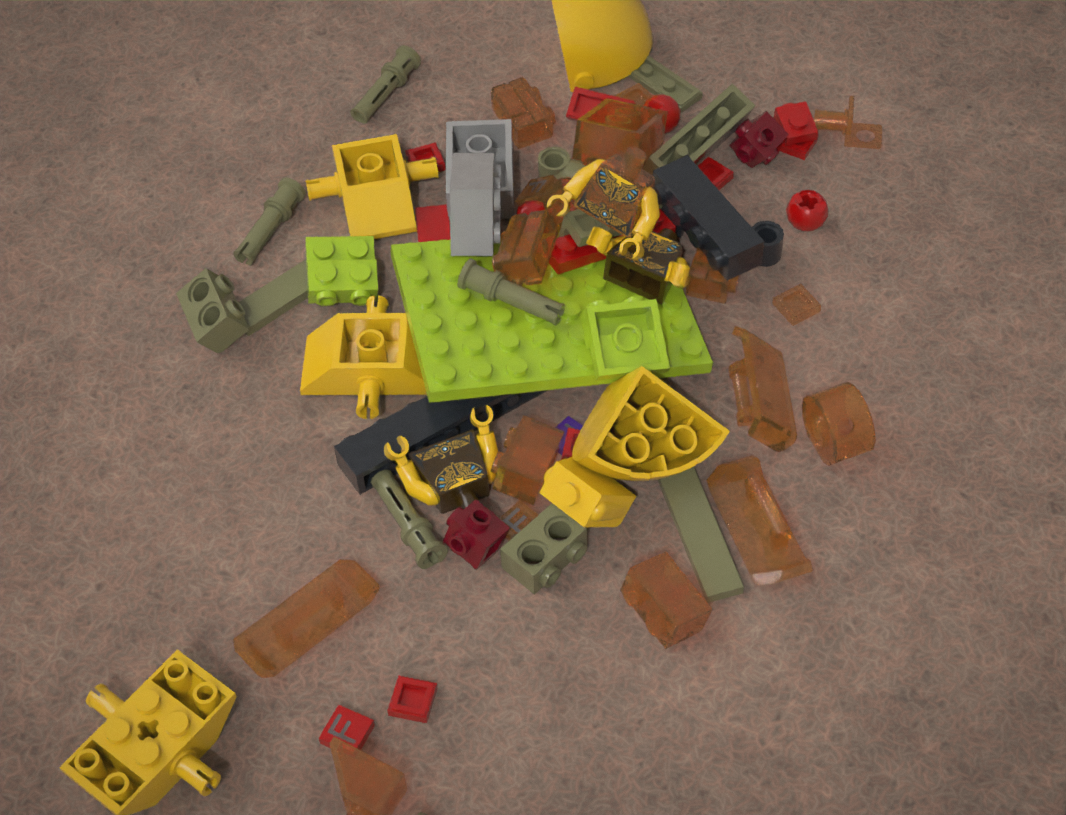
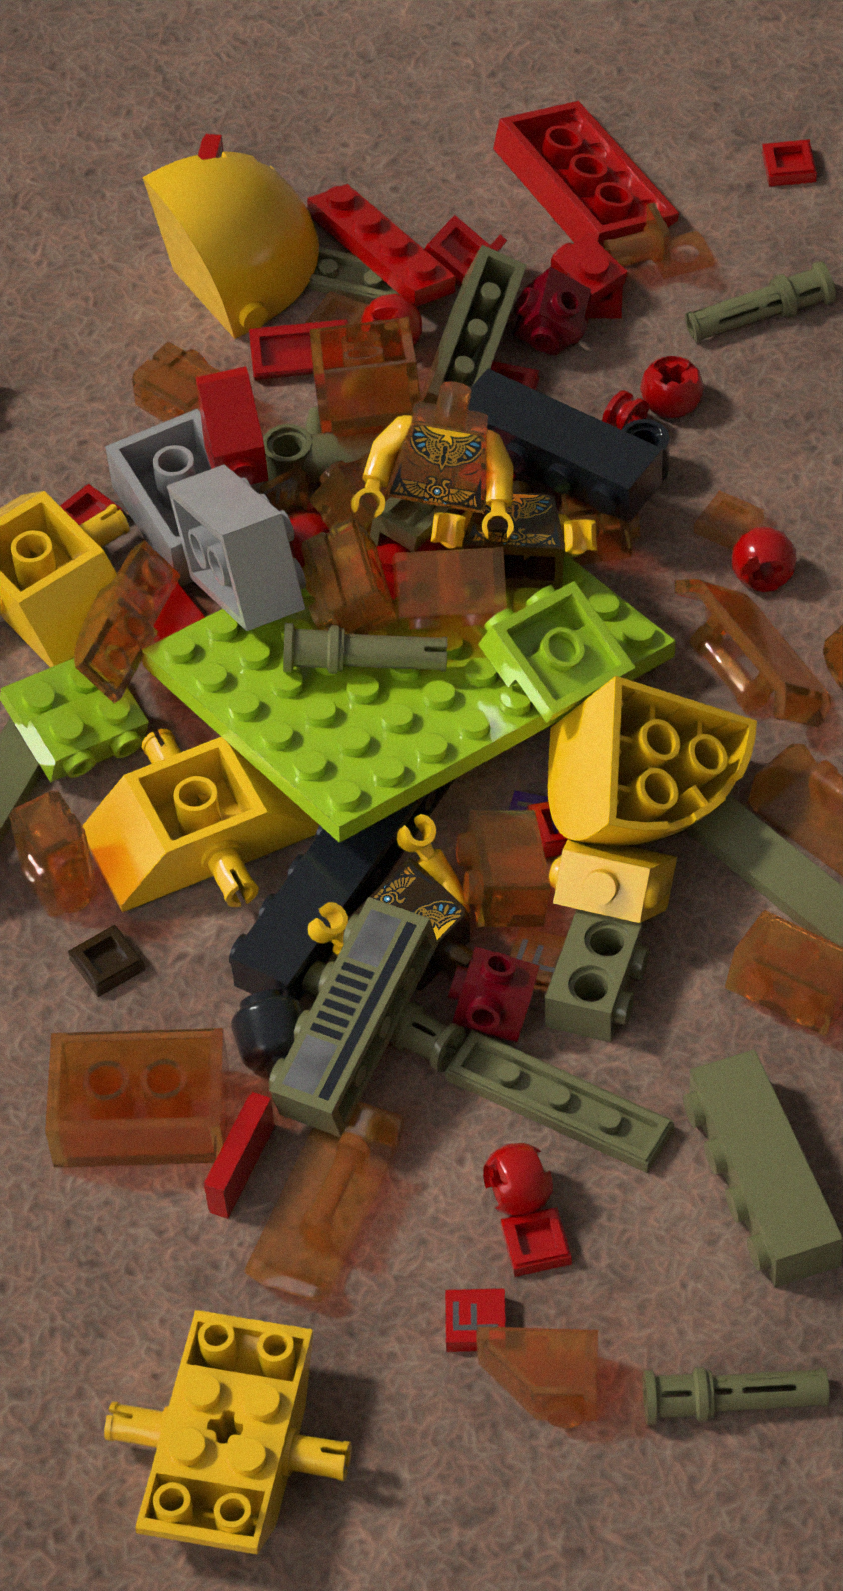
camera: 25 degrees left, 0 degrees up
none -> clear orange brick [9,790,97,917]
none -> clear orange brick [45,1028,229,1168]
none -> dark brown tile [68,925,145,997]
none -> clear orange slope [74,540,181,703]
none -> red slope [195,366,269,485]
none -> red tile [204,1092,275,1219]
none -> black head [231,989,303,1078]
none -> olive brick [269,897,438,1137]
none -> red plate [307,184,456,307]
none -> clear orange brick [392,547,507,630]
none -> red bracket [424,215,508,286]
none -> olive tile [445,1029,674,1173]
none -> red piece [483,1143,553,1216]
none -> red slope [493,101,680,256]
none -> red bush [602,390,649,429]
none -> olive brick [683,1049,843,1288]
none -> olive pin [685,261,836,343]
none -> red piece [732,527,796,592]
none -> red tile [762,139,817,187]

